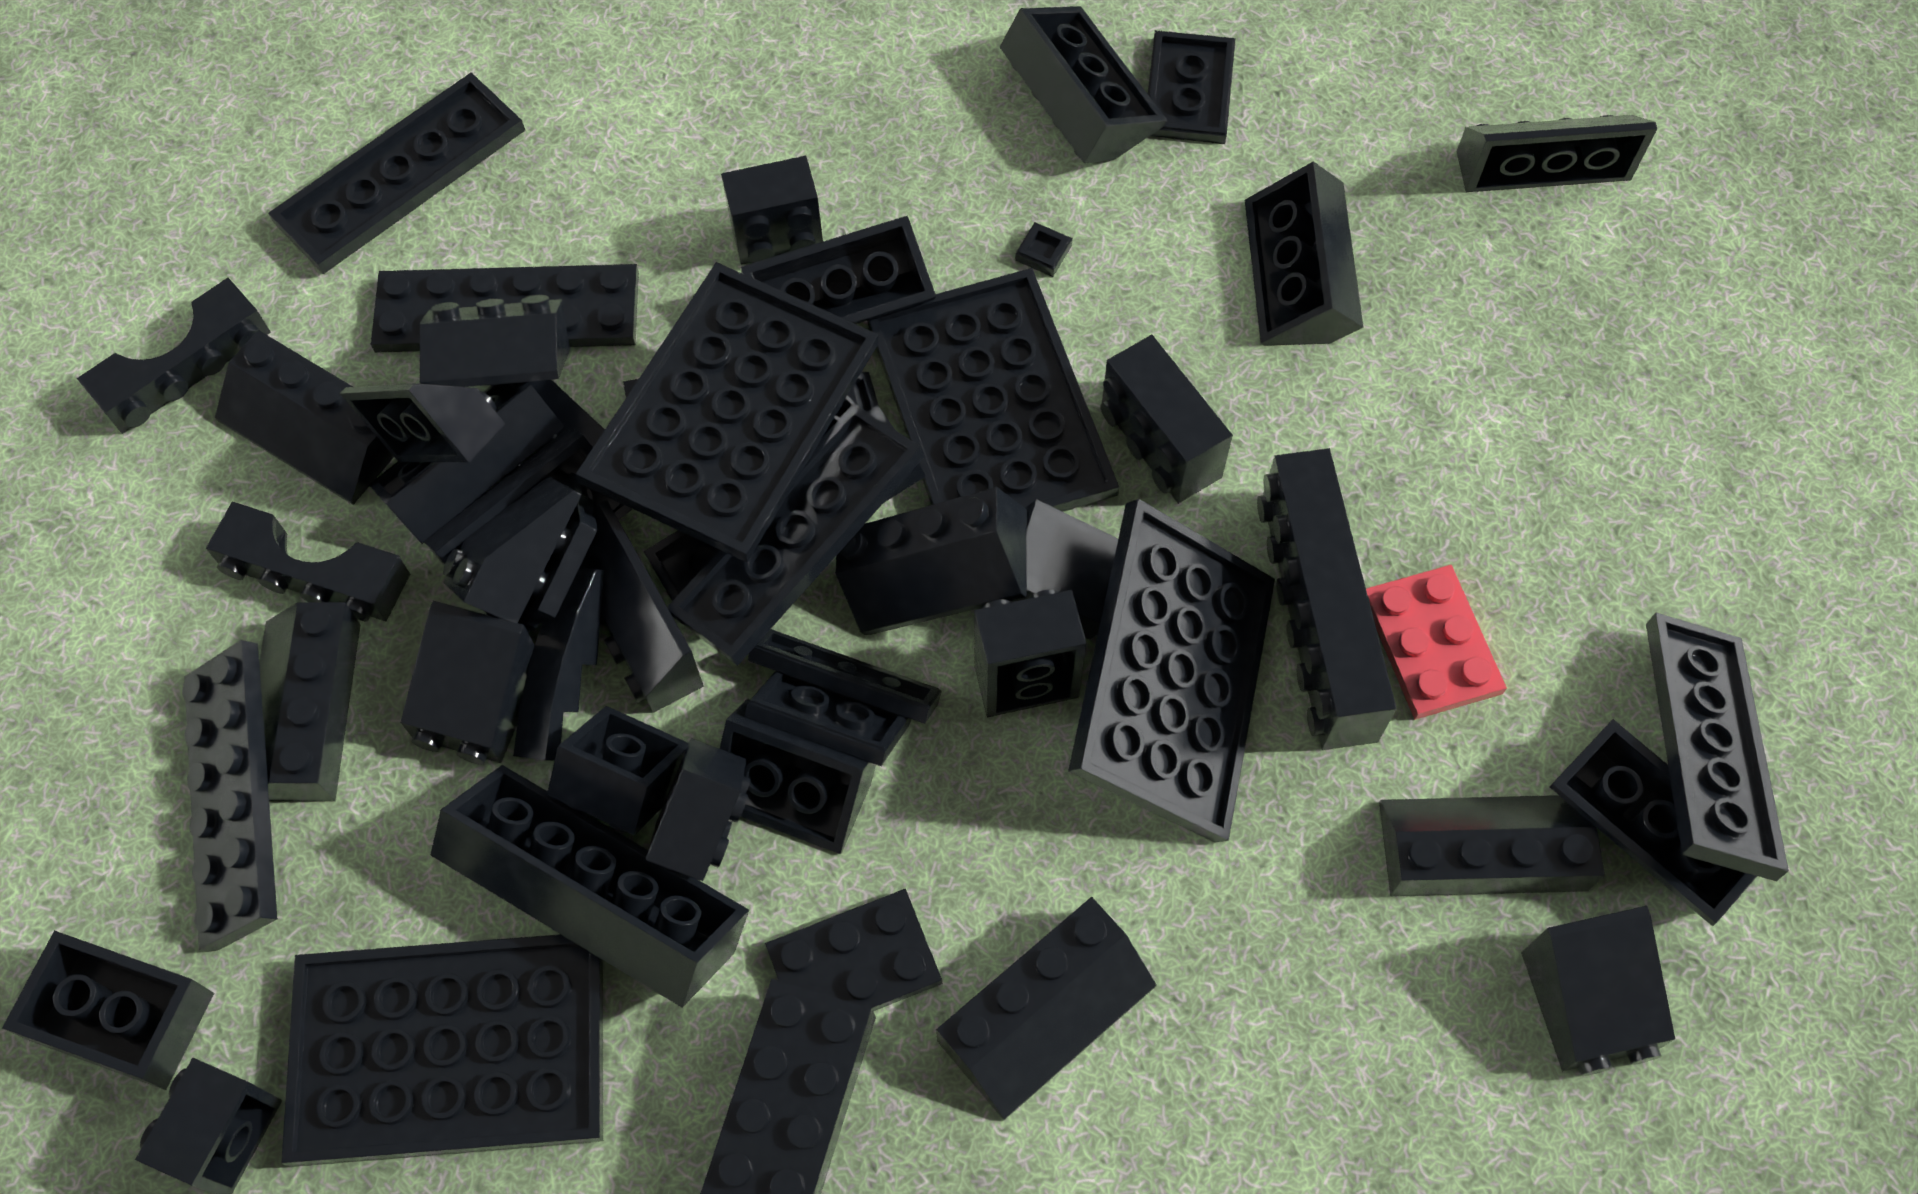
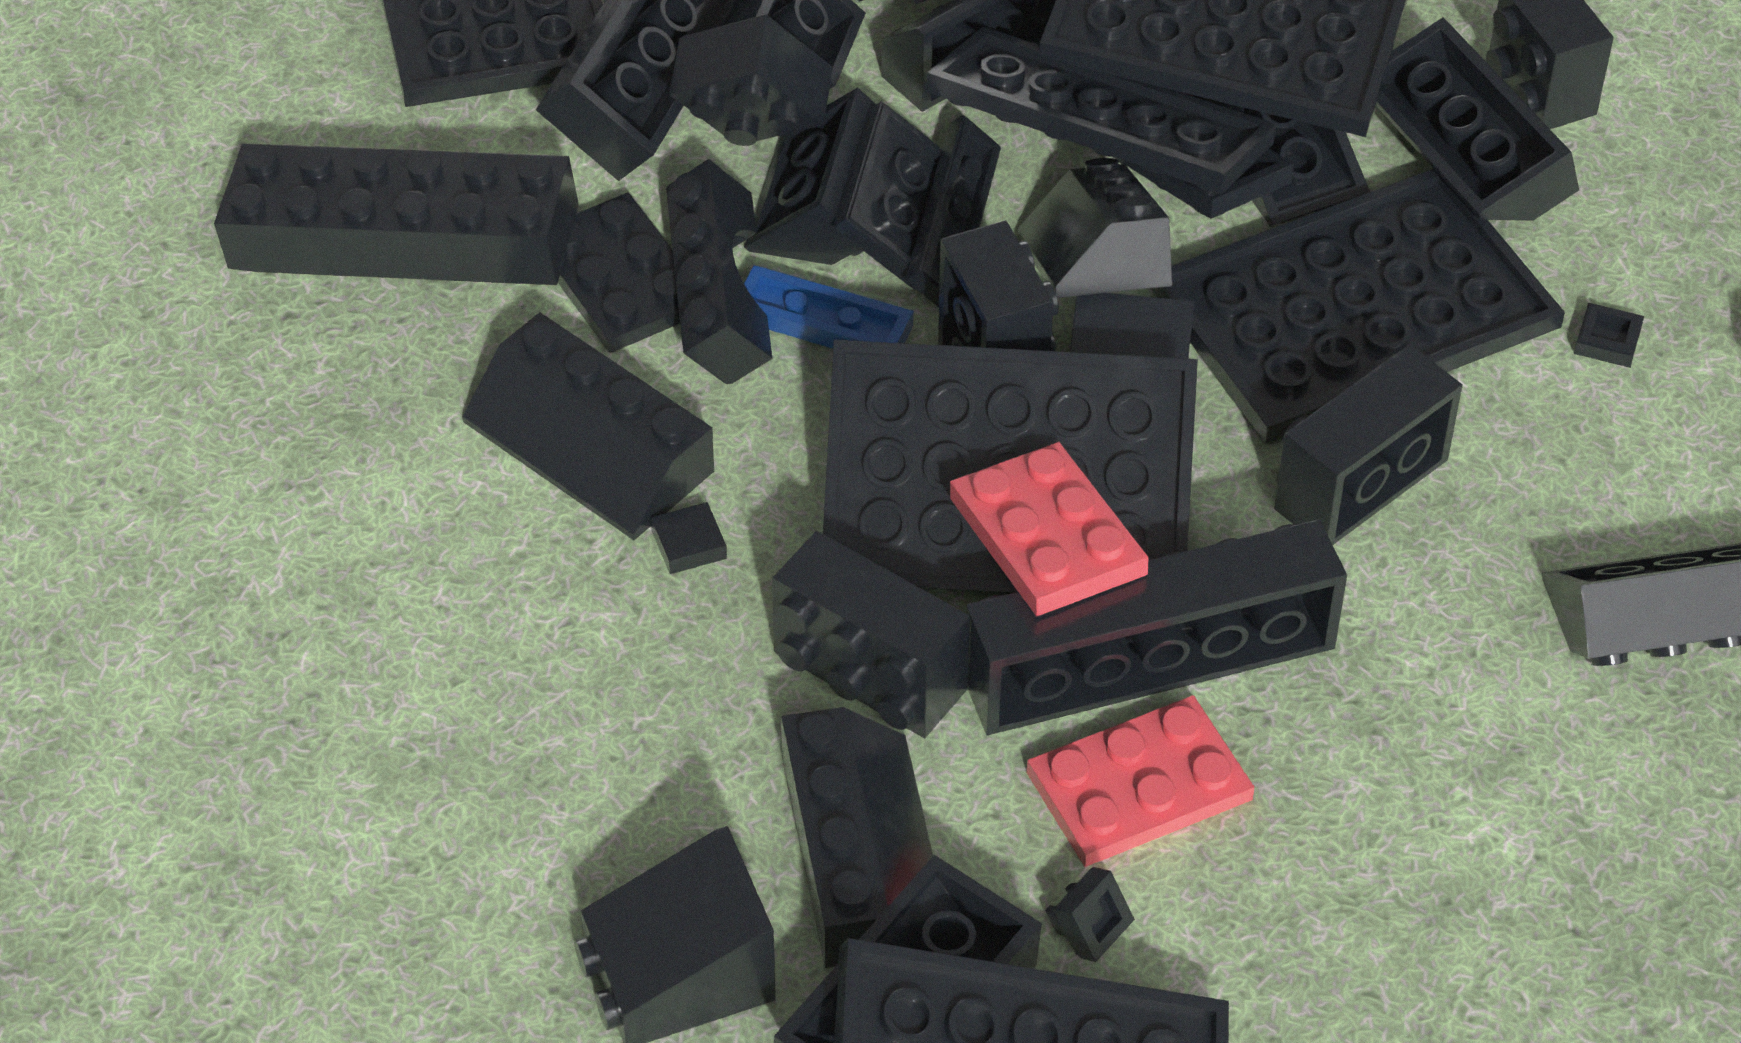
camera: 80 degrees right, 15 degrees down
none -> black tile [651,502,727,574]
none -> black arch [666,159,773,384]
none -> blue plate [744,265,914,348]
none -> black brick [772,530,970,739]
none -> coral plate [950,442,1148,617]
none -> black tile [1045,867,1135,962]

